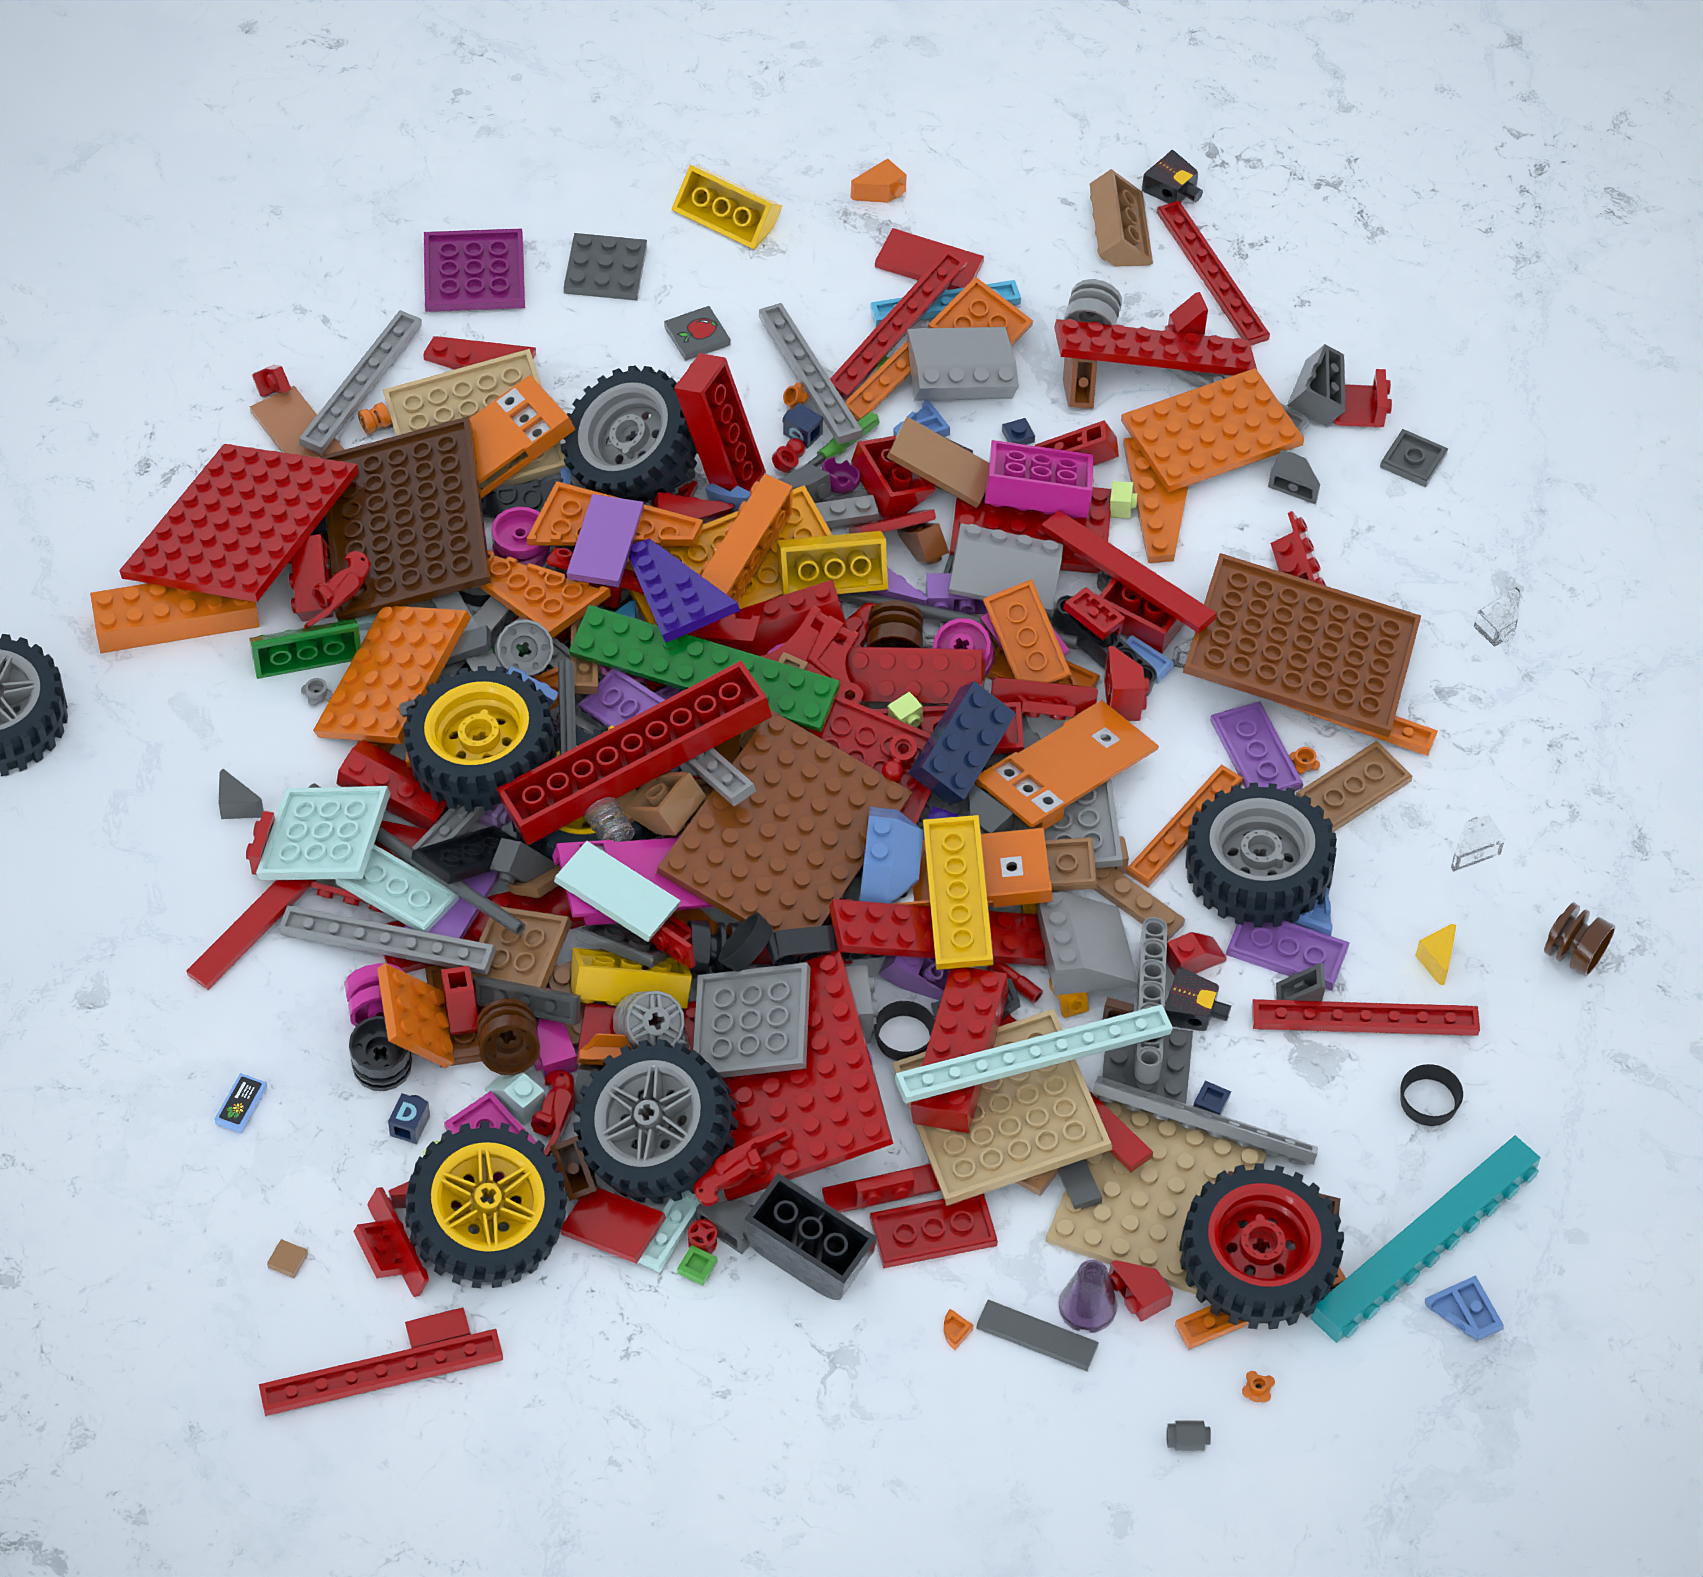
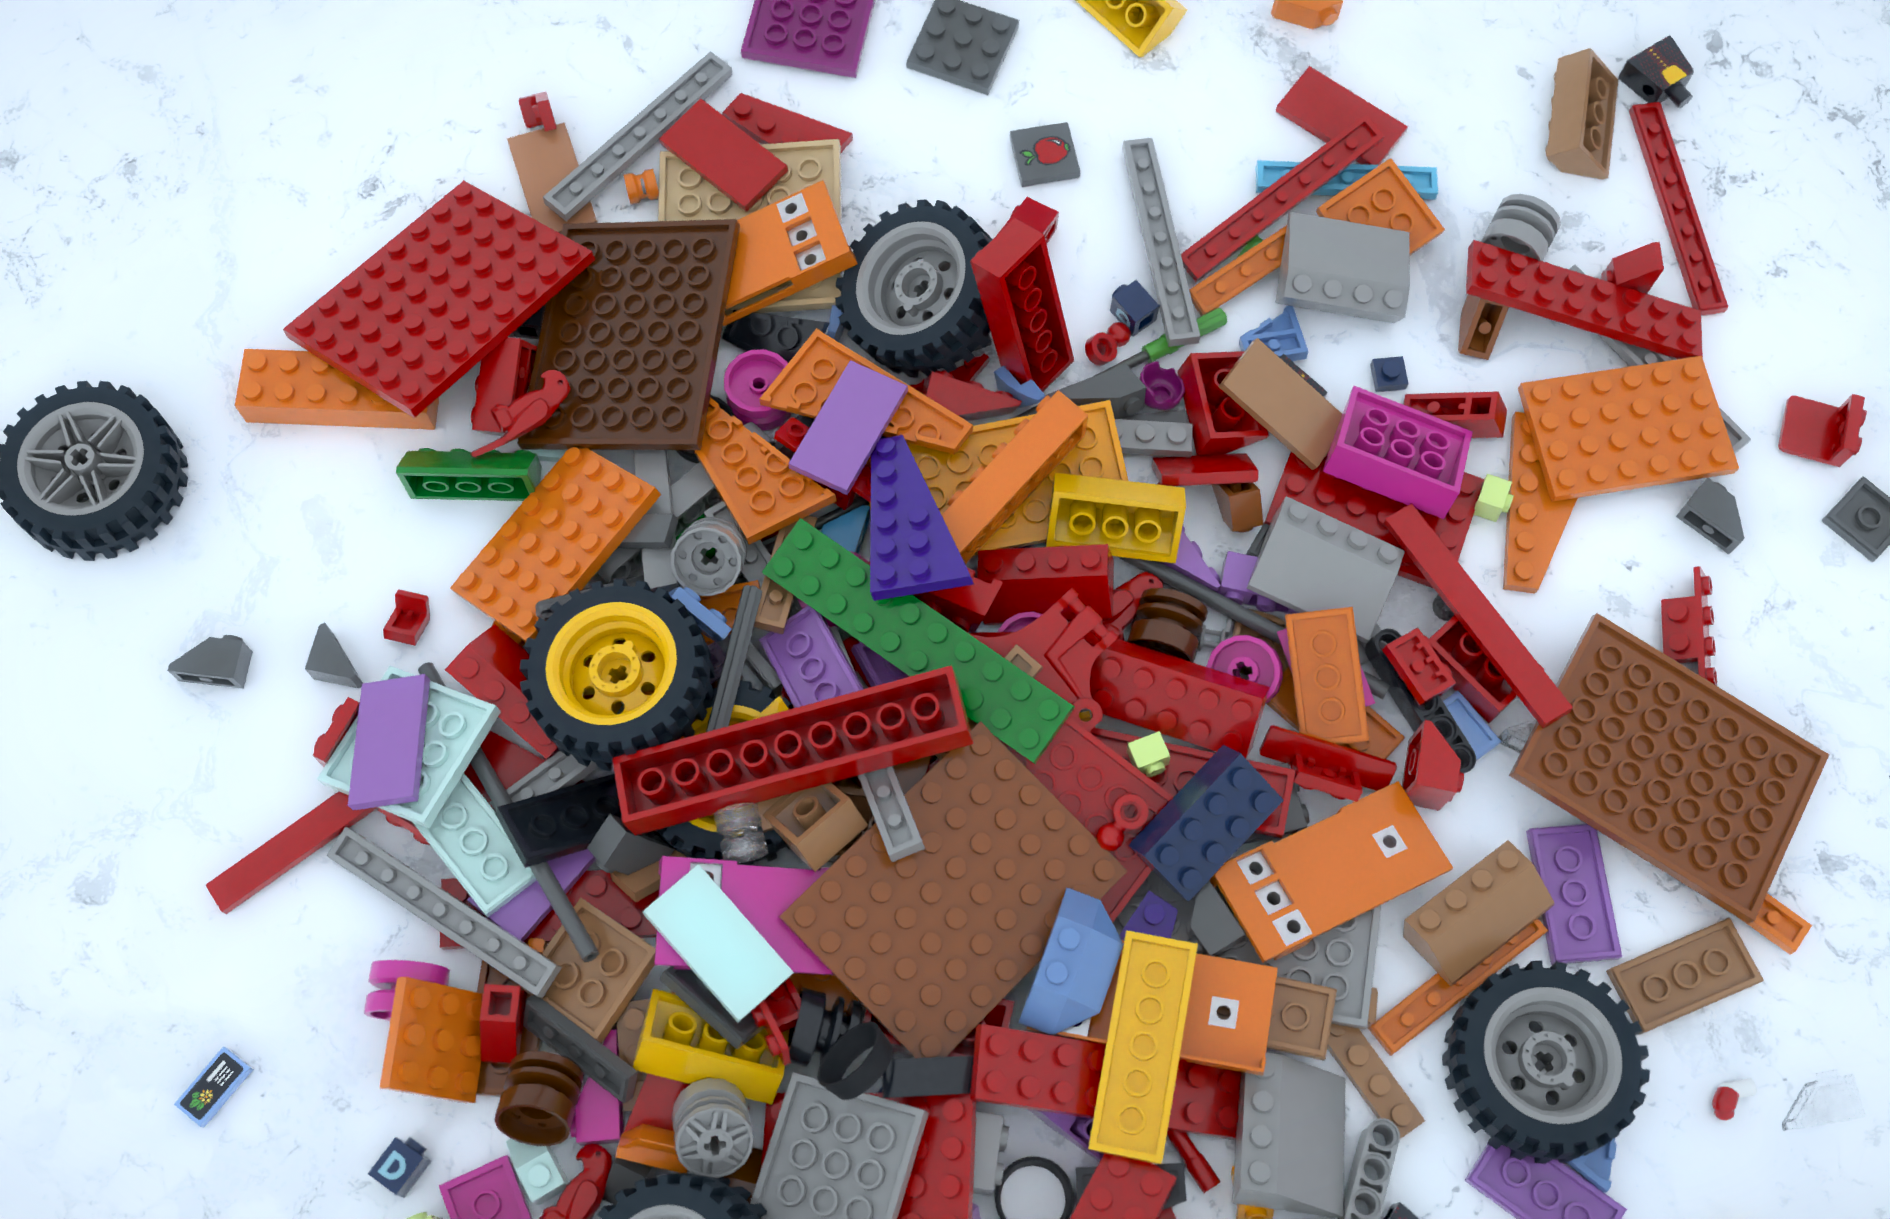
camera: 15 degrees right, 15 degrees up
light grey plate [301,678,333,706] -> none
black wheel [349,1016,412,1091] -> none
orange plate [783,382,808,410] -> none
red slope [1166,932,1227,976] -> none
dark grey wedge [1287,344,1345,427] -> none
orange plate [1289,747,1320,774] -> none
none -> dark grey slope [167,635,253,689]
none -> medium lavender tile [348,674,430,810]
none -> red bracket [383,589,430,646]
none -> red tile [659,98,788,212]
none -> medium nougat slope [1403,840,1555,986]
none -> red arm [1712,1078,1757,1121]

